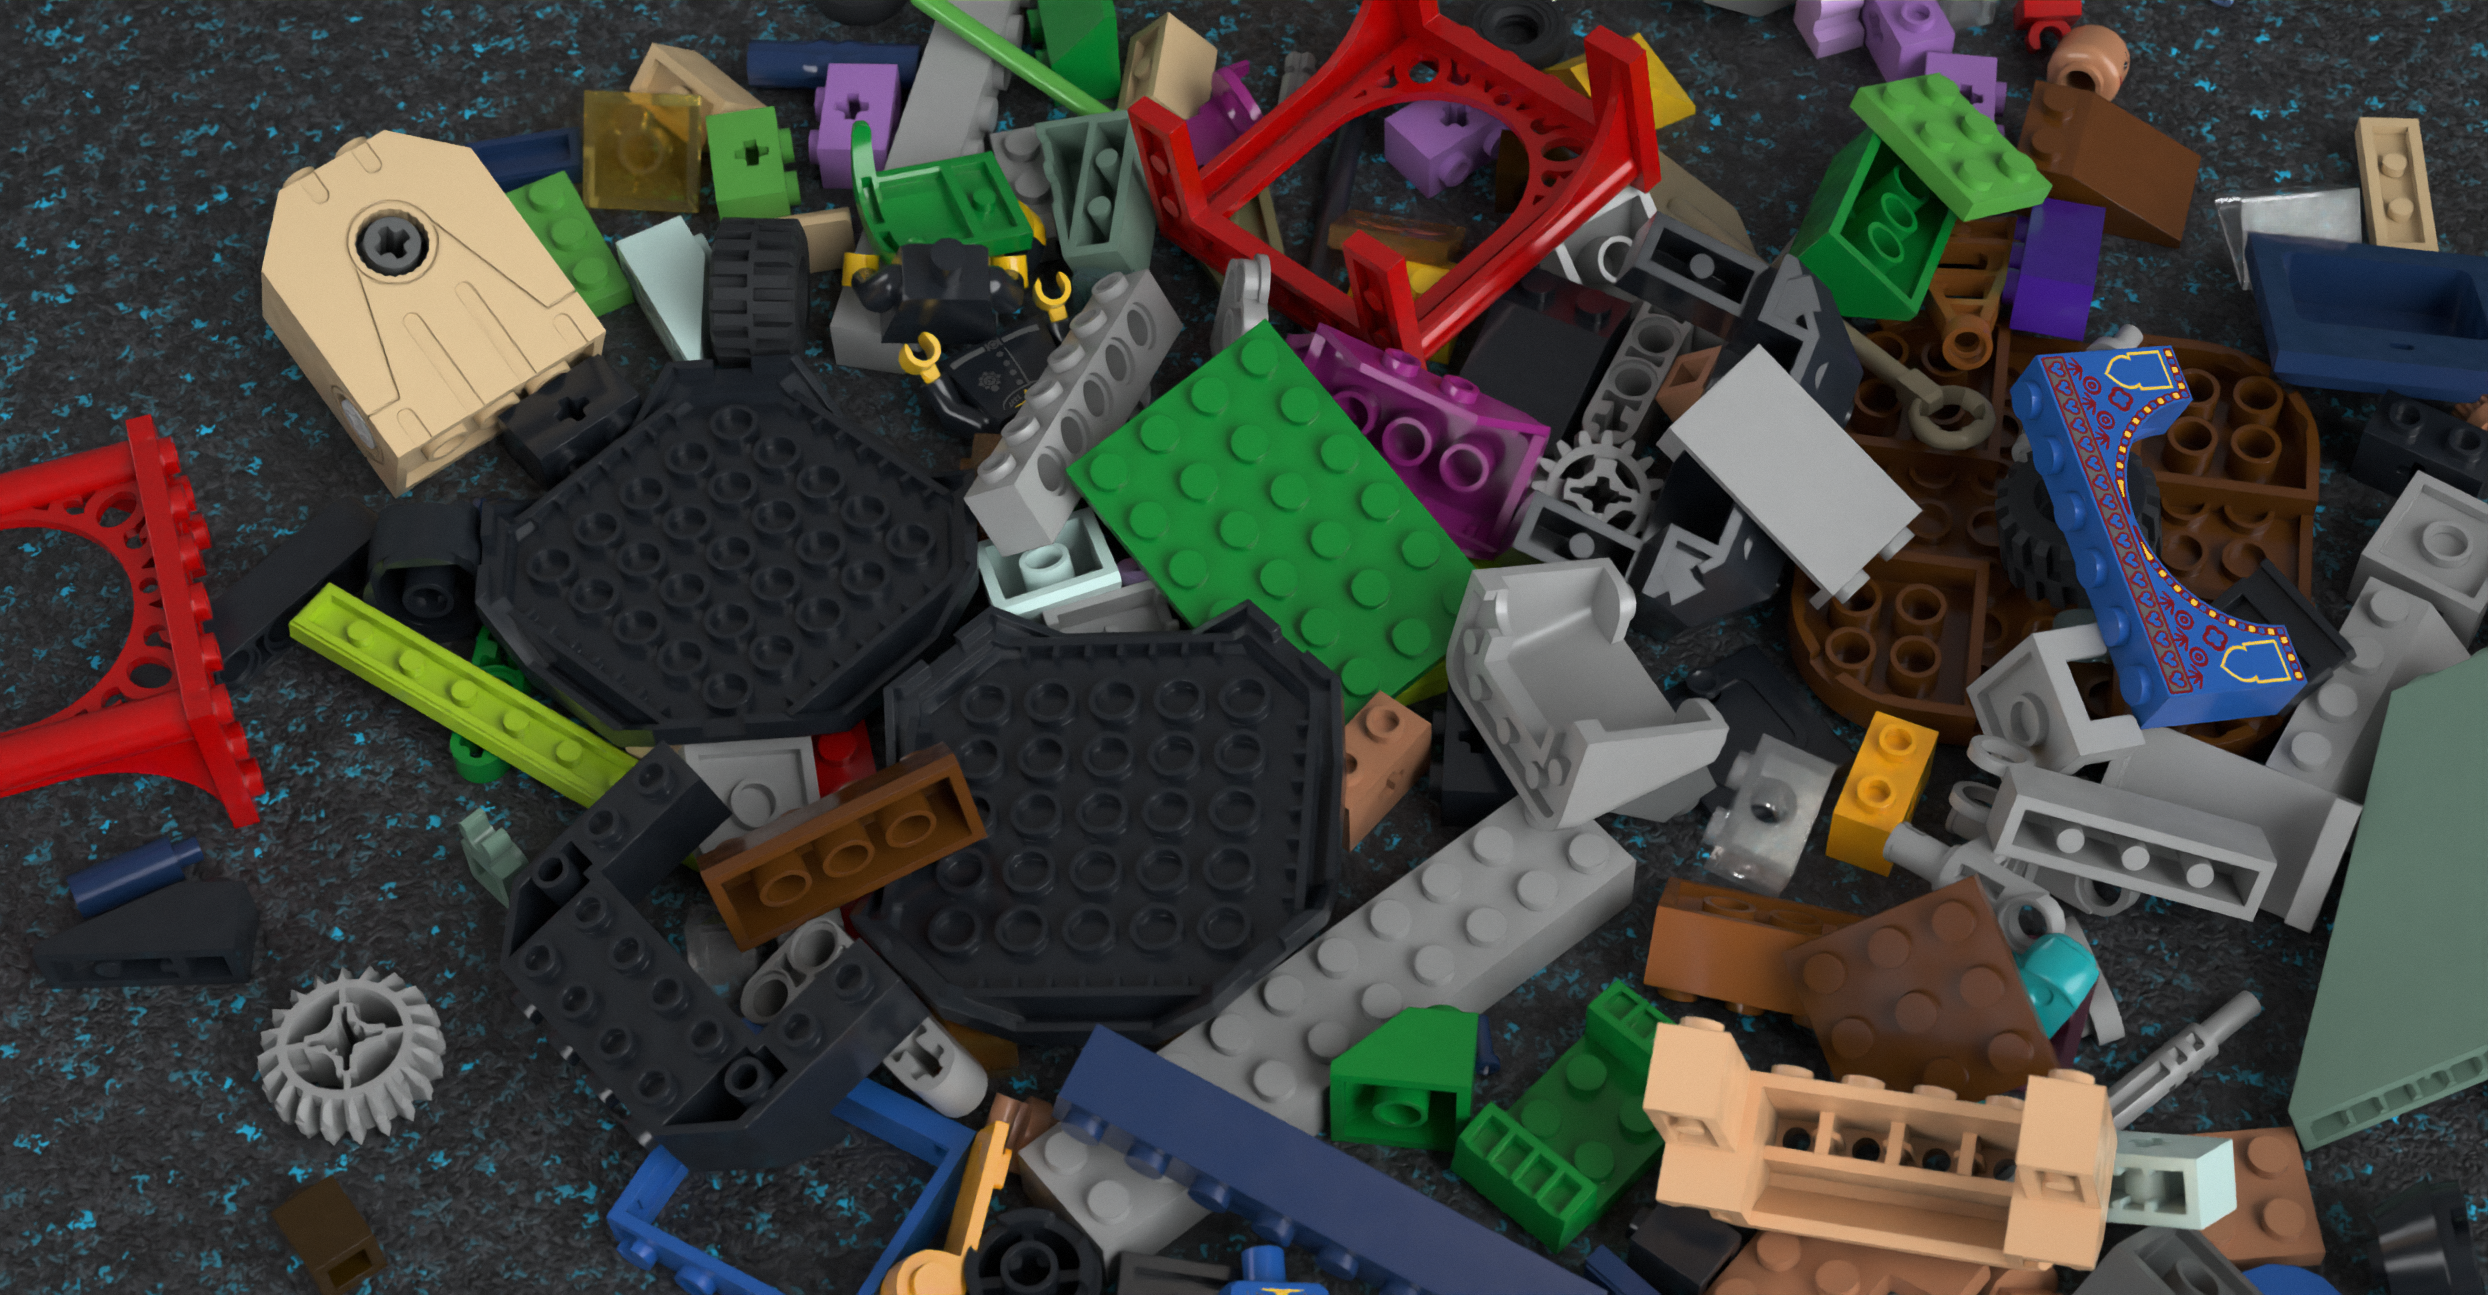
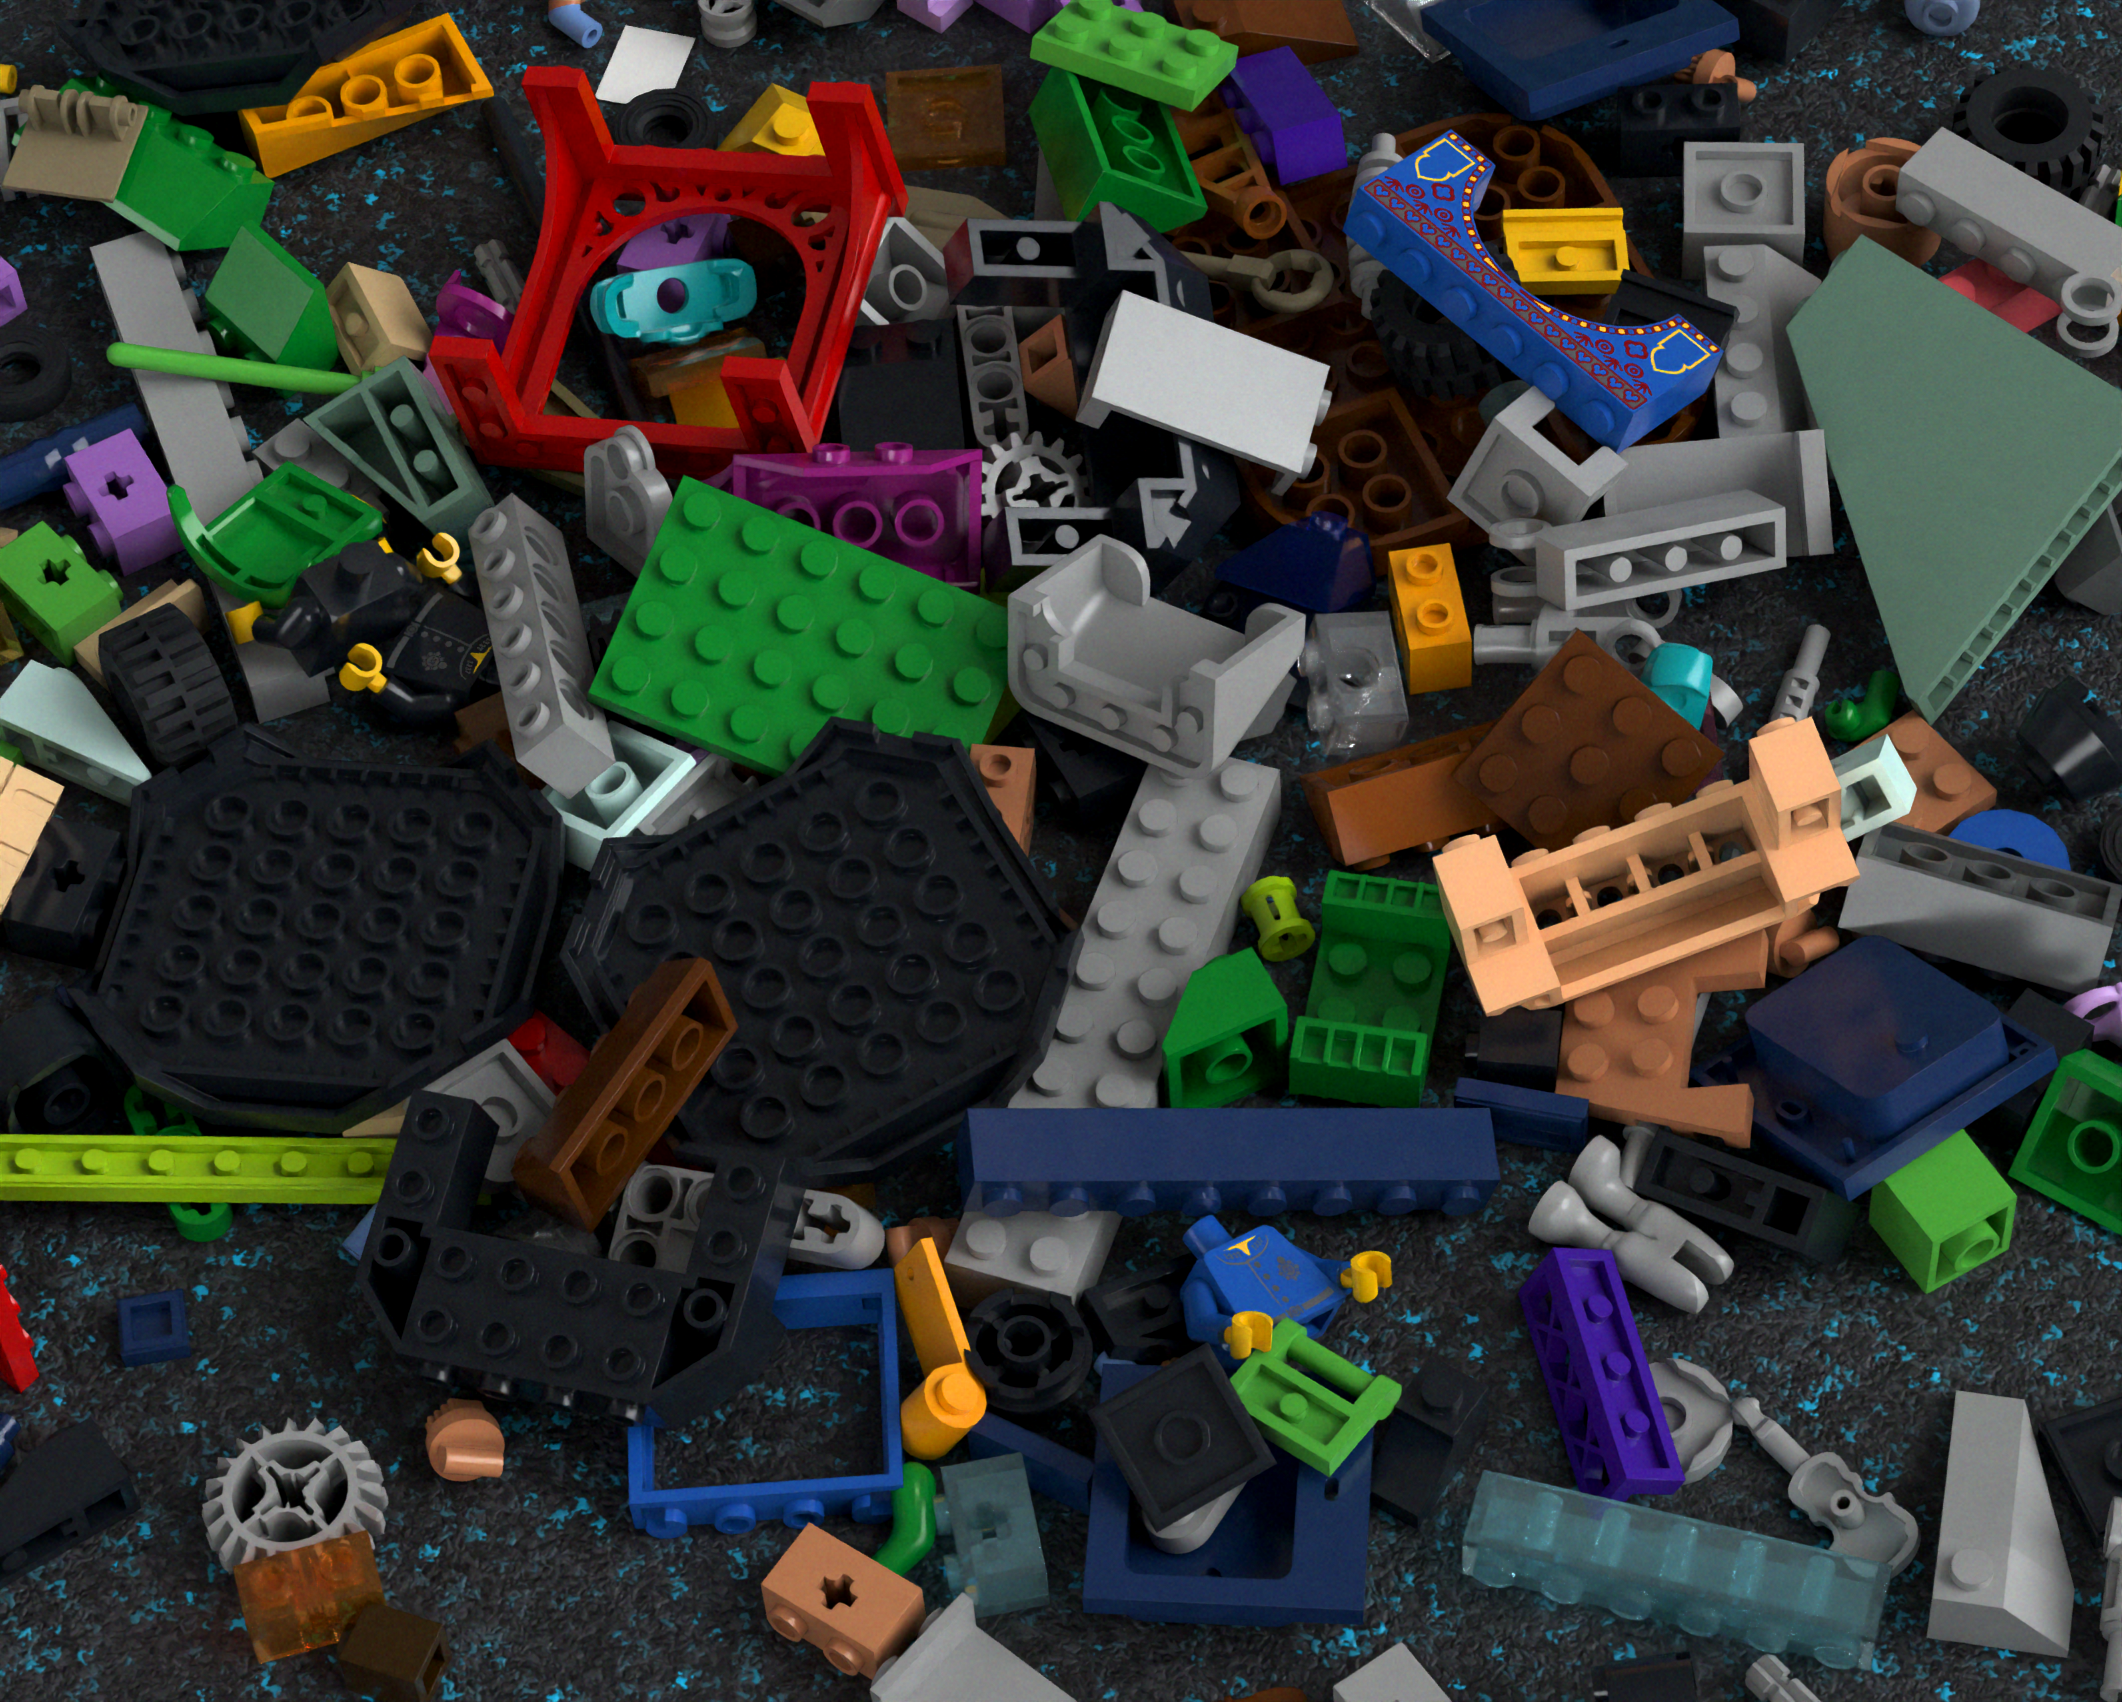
camera: 30 degrees left, 0 degrees up
sand green plate [458,807,530,909] -> none
none -> dark blue tile [116,1288,191,1368]
none -> clear orange brick [232,1530,389,1664]
none -> nougat piece [425,1398,505,1482]
none -> teal piece [590,258,757,348]
none -> clear orange tile [886,64,1007,172]
none -> clear blue slope [1214,511,1377,614]
none -> lime bush [1240,876,1315,962]
none -> yellow plate [1500,208,1629,295]
none -> green arm [1824,670,1901,743]

